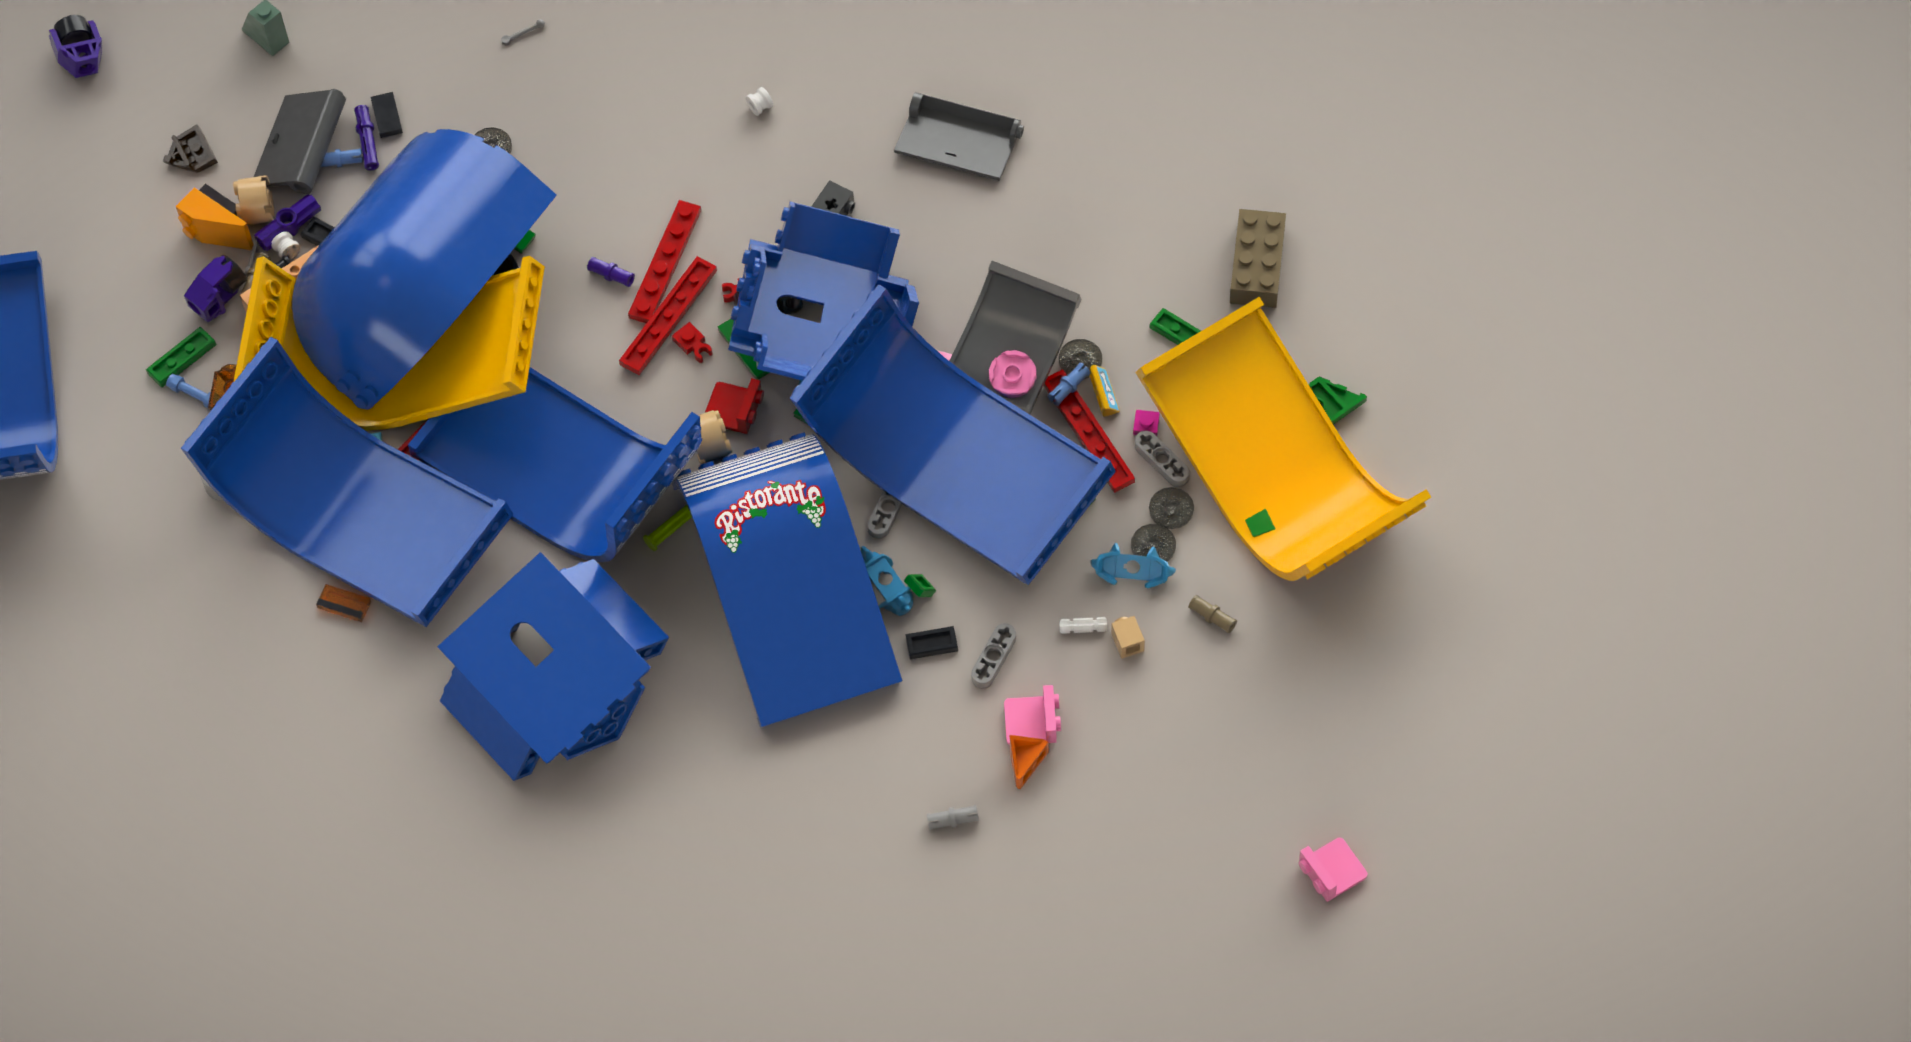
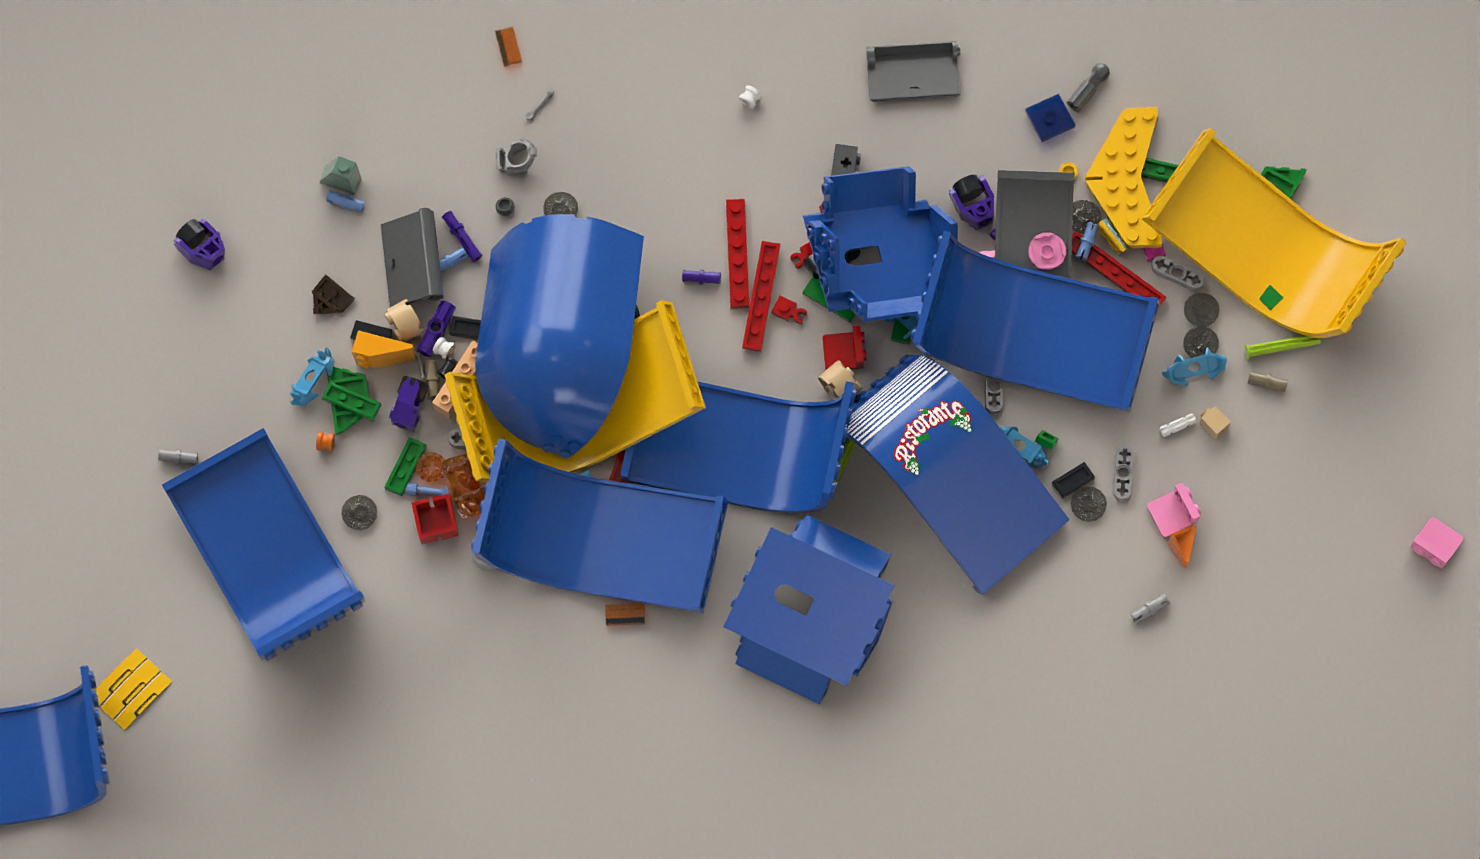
camera: 20 degrees left, 10 degrees up
black tile [371,92,403,138] -> none
dark tan brick [1230,209,1286,308] -> none
none -> dark azure piece [290,347,335,407]
none -> orange wheel [316,431,335,452]
none -> green tile [321,381,382,422]
none -> medium blue pin [326,190,366,213]
none -> green wing [327,367,369,435]
none -> clear smoke wheel [341,495,378,530]
none -> red piece [411,494,459,545]
none -> clear orange gear [416,452,447,483]
none -> light grey piece [496,139,537,174]
none -> dark grey plate [496,197,514,216]
none -> dark purple piece [949,174,994,230]
none -> clear blue plate [1025,94,1076,142]
none -> yellow tile [1059,162,1078,179]
none -> dark grey piece [1066,64,1110,112]
none -> clear smoke wheel [1070,486,1107,522]
none -> yellow wing [1085,107,1162,249]
none -> lime axle [1245,336,1321,359]

